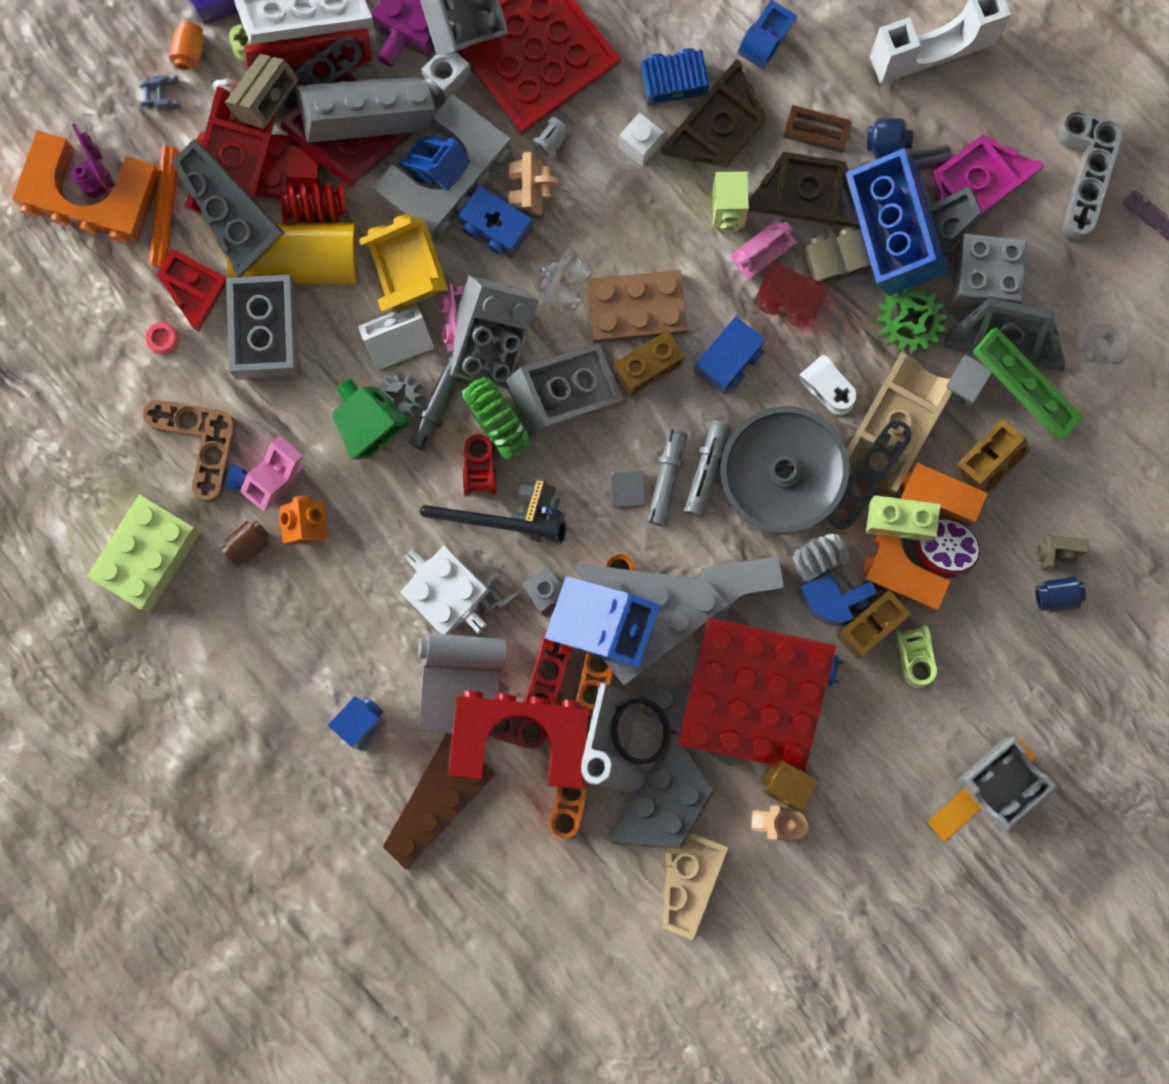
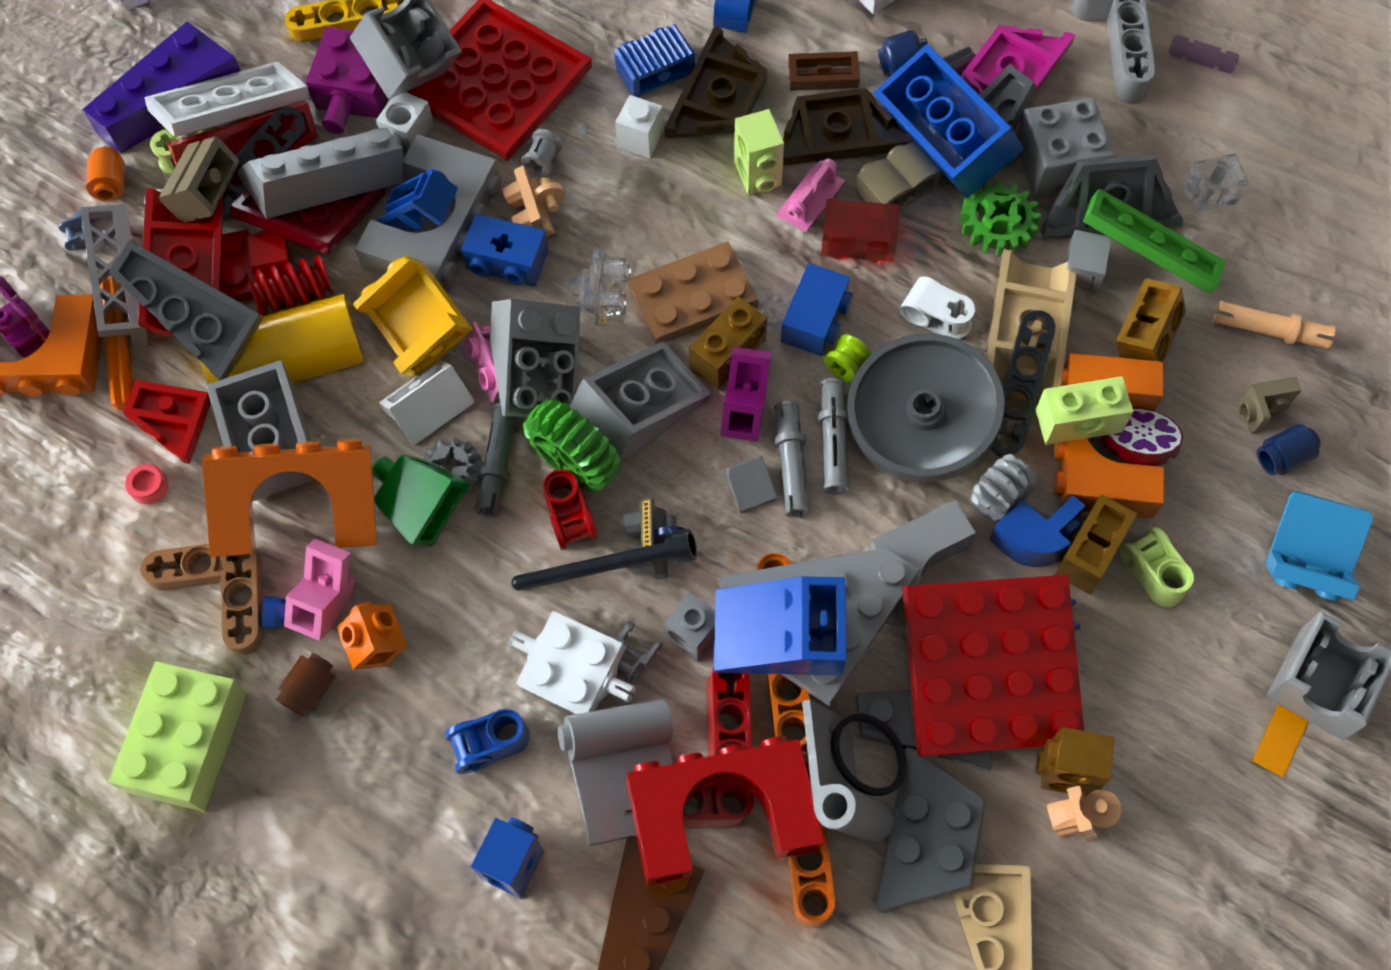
camera: 20 degrees left, 15 degrees down
none -> light grey fence [80,204,148,348]
none -> orange arch [202,439,377,557]
none -> blue piece [445,709,530,774]
none -> magenta brick [720,347,772,442]
none -> lime wheel [823,334,871,382]
none -> light nougat pin [1213,300,1335,350]
none -> dark azure bracket [1265,491,1373,601]

